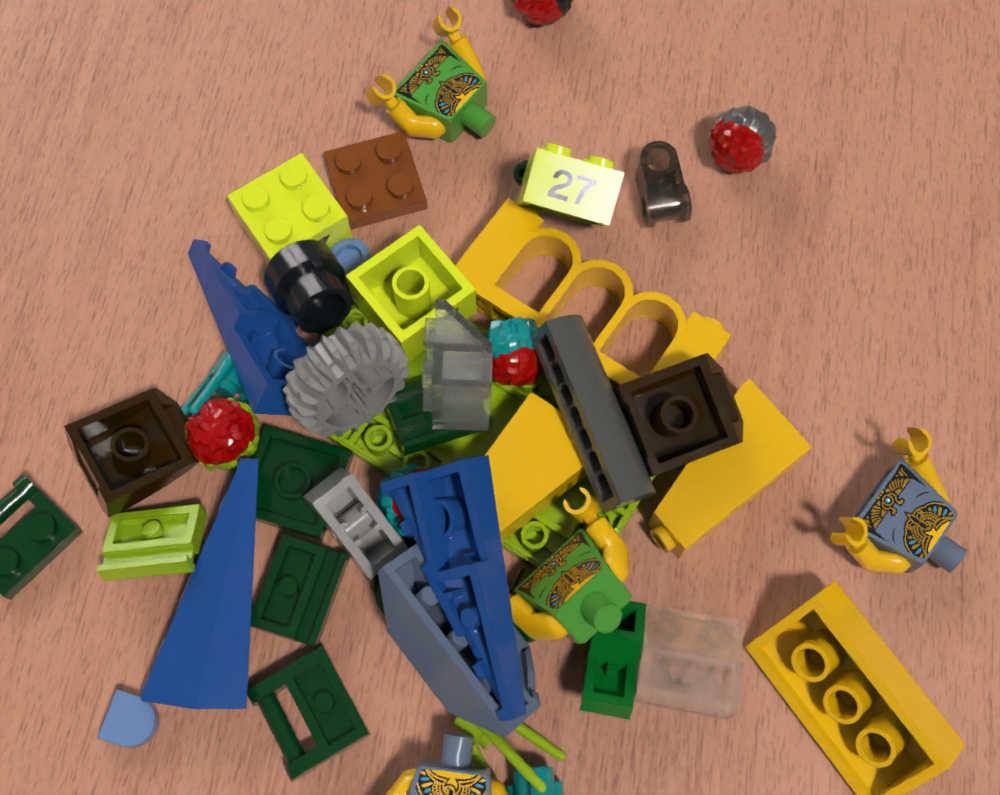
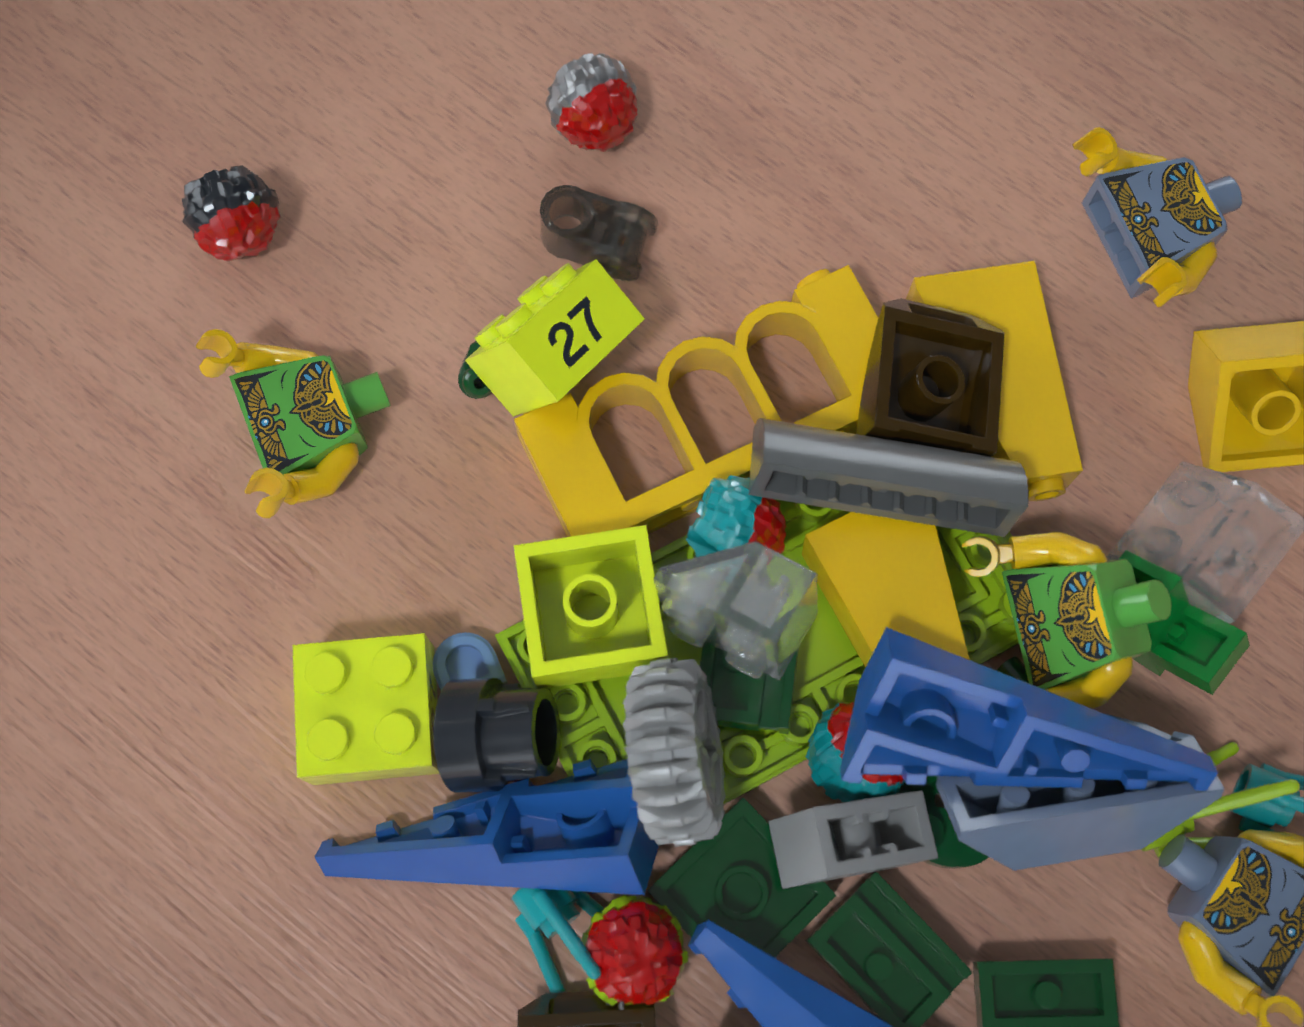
camera: 60 degrees left, 5 degrees up
dark orange plate [324,131,428,230] -> none

